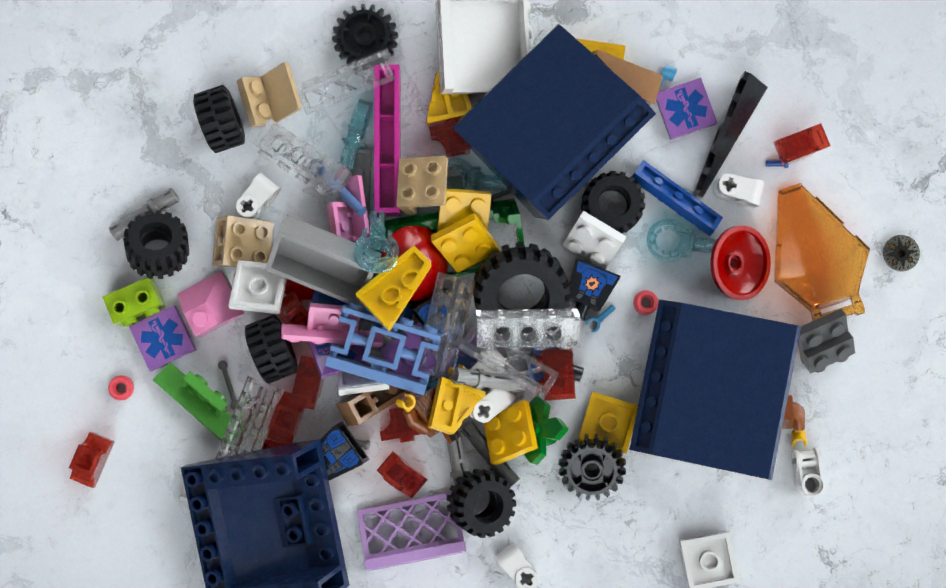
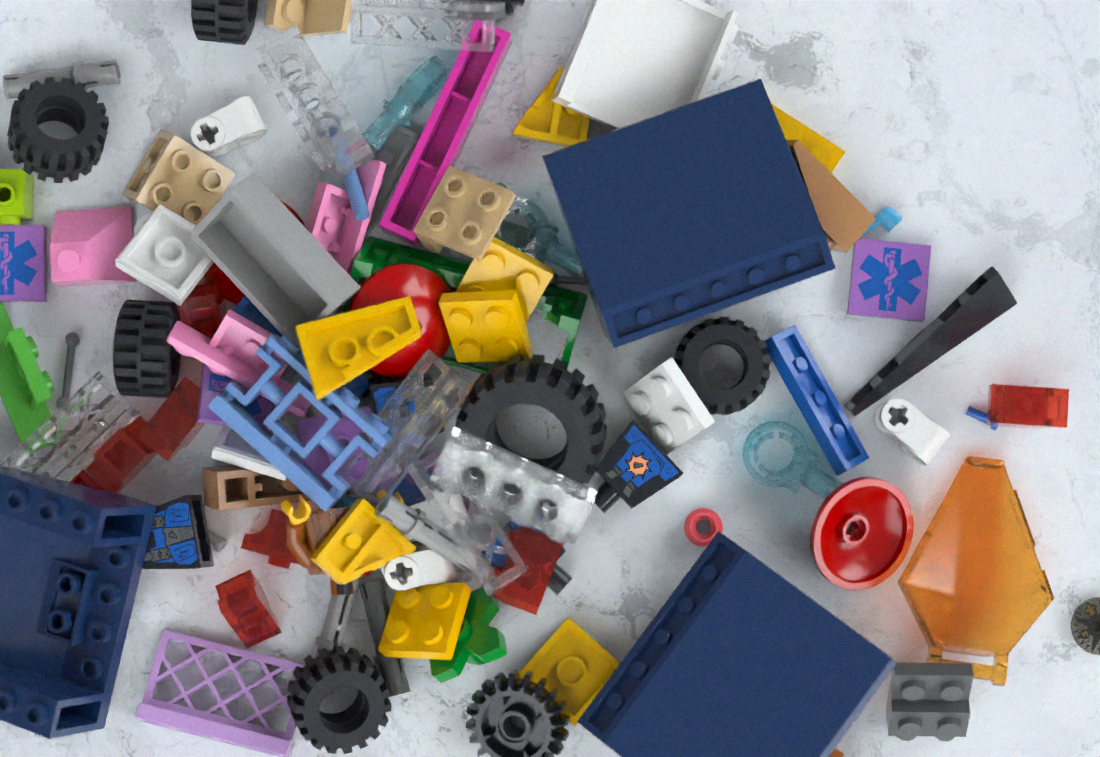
camera: 30 degrees right, 0 degrees up
clear light blue pin [354,210,399,273] -> none
clear red brick [429,118,470,158] -> none
dark azure hand [585,305,616,332] -> none

